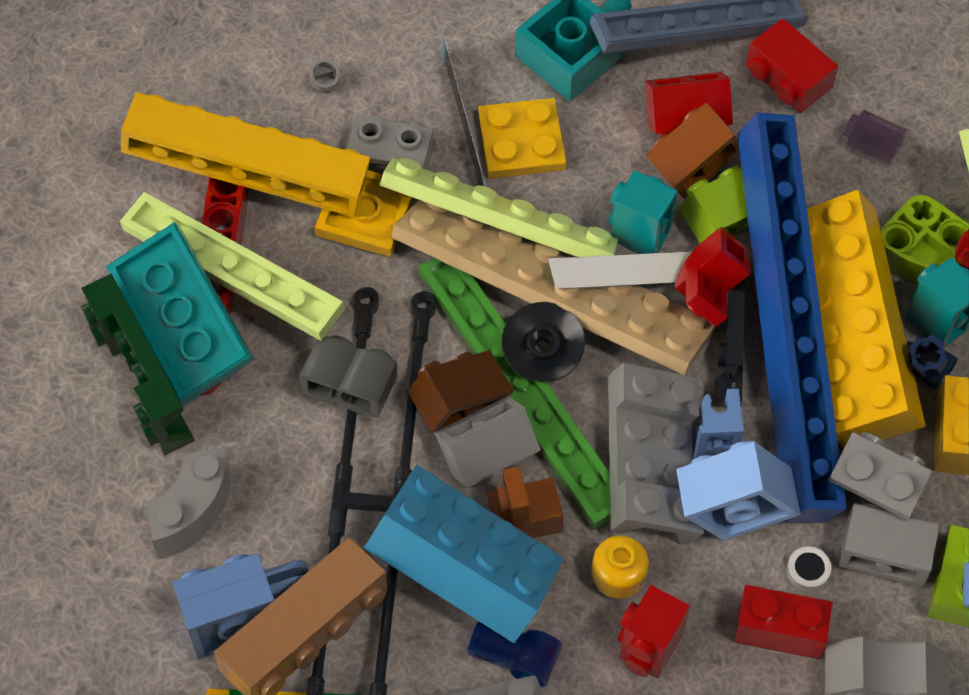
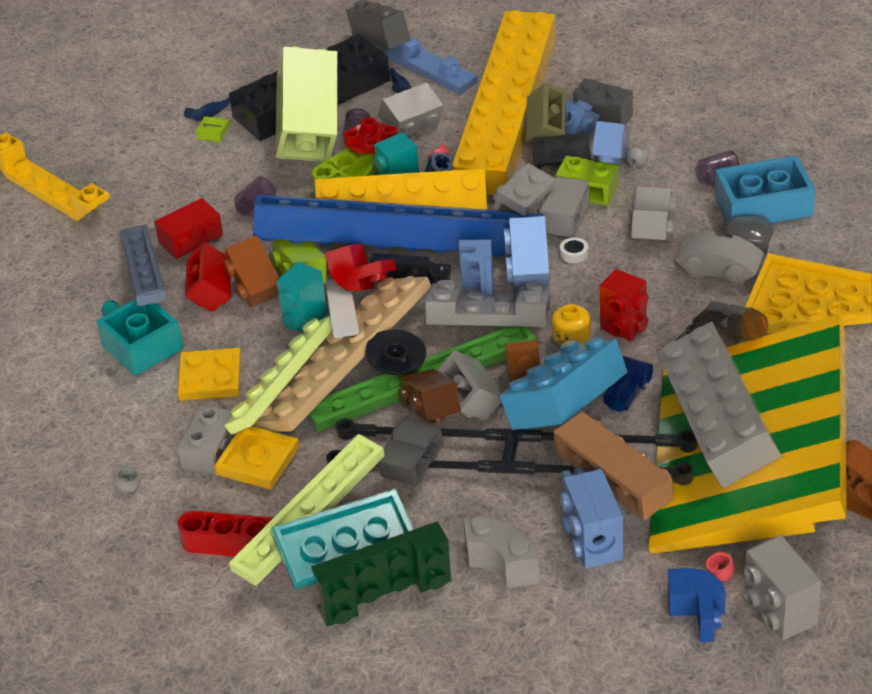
camera: 80 degrees left, 20 degrees down
yellow brick [121,92,370,217] -> none
black sticker [442,36,486,186] -> none
red brick [733,584,833,660] -> none

